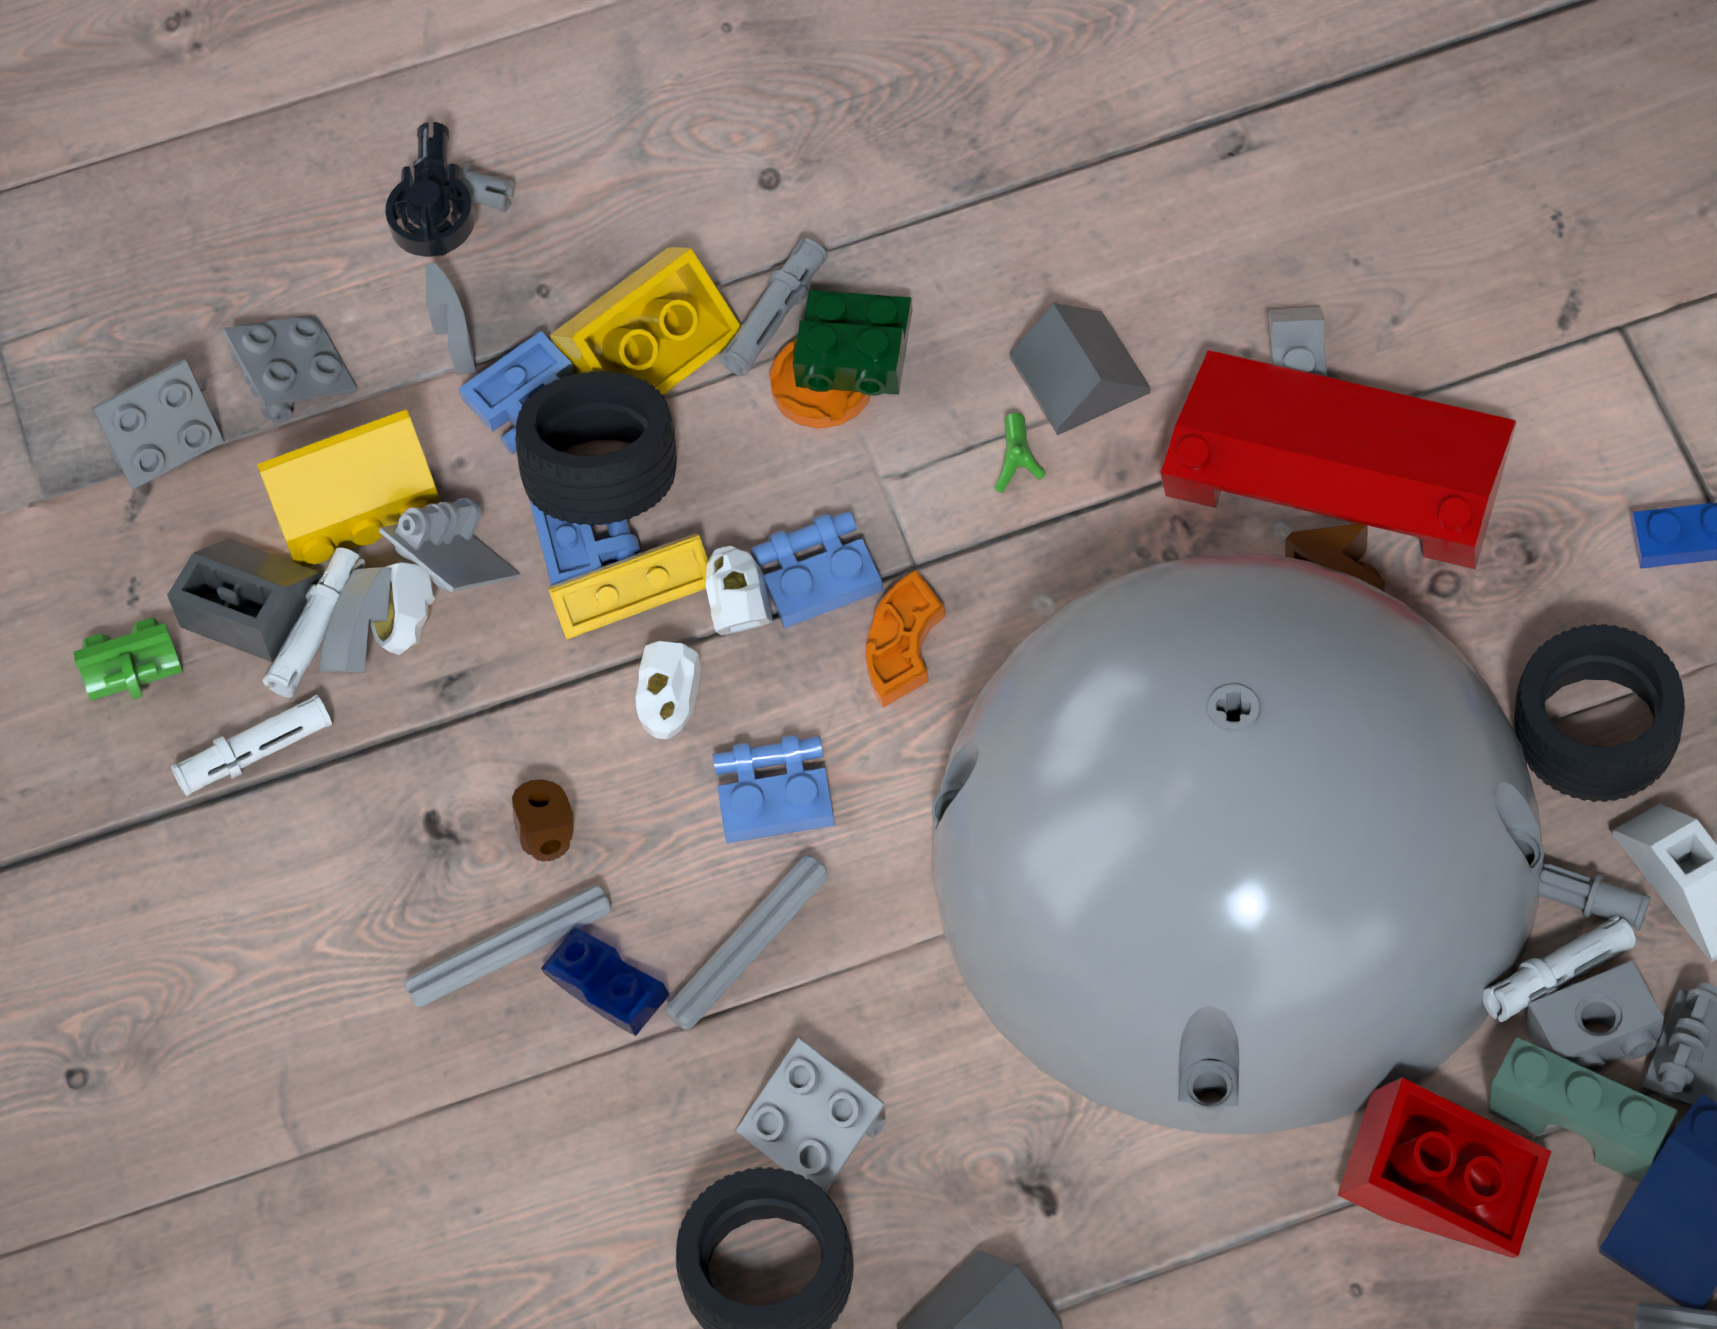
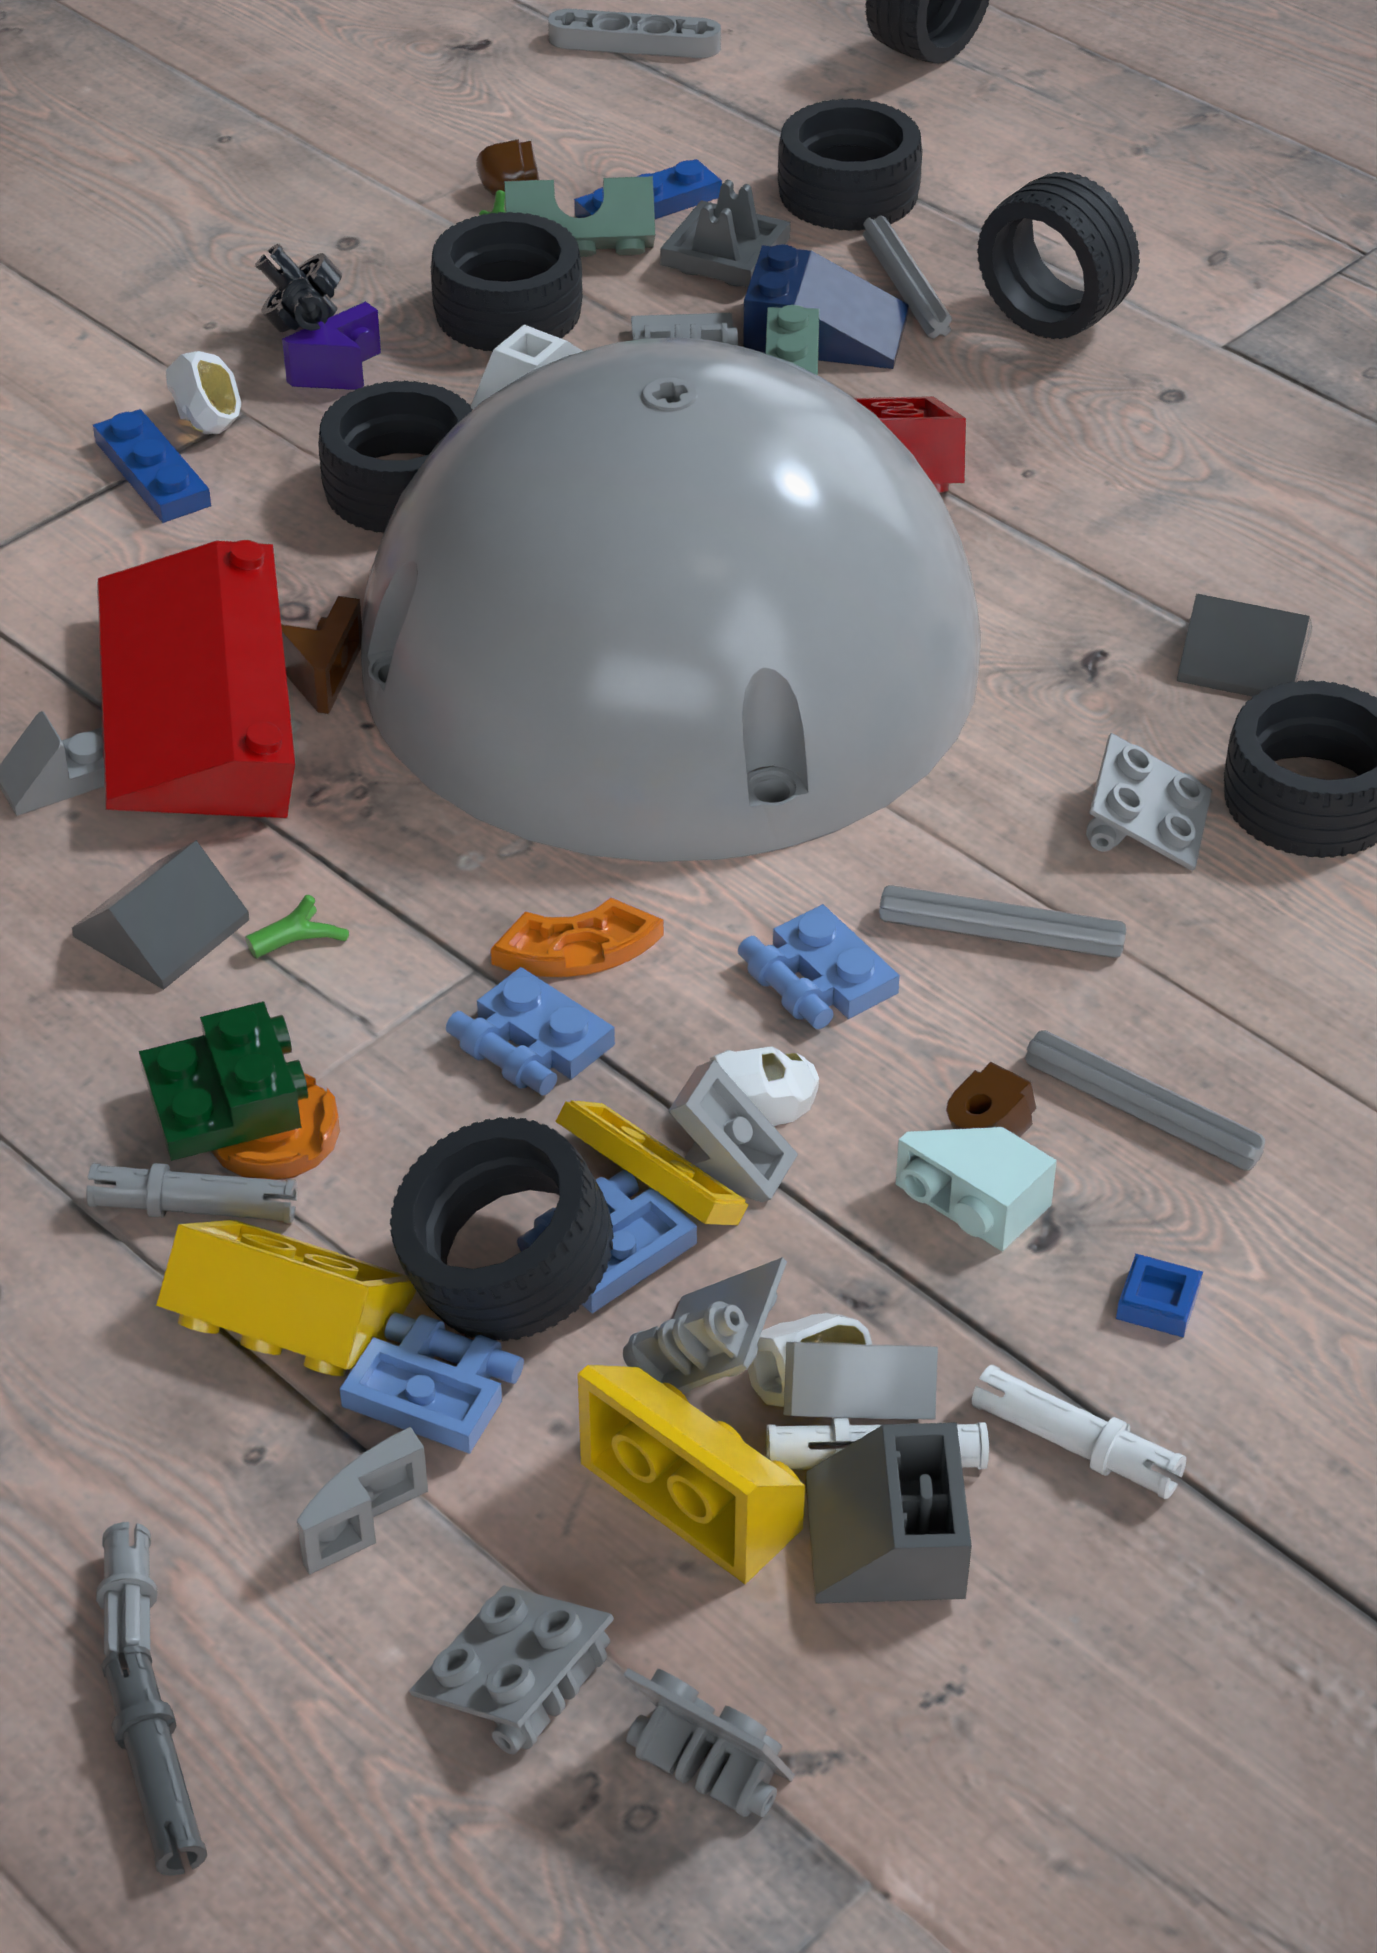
camera: 125 degrees left, 15 degrees down
bright green hips [73,617,183,701] -> none
black pin [385,122,475,257] -> none
clear blue slope [541,927,670,1037] -> none
white rock [705,546,773,635] -> none
none -> dark grey pin [101,1645,207,1876]
none -> light grey slope [668,1060,798,1202]
none -> light aqua slope [896,1127,1057,1252]
none -> blue tile [1116,1253,1203,1338]

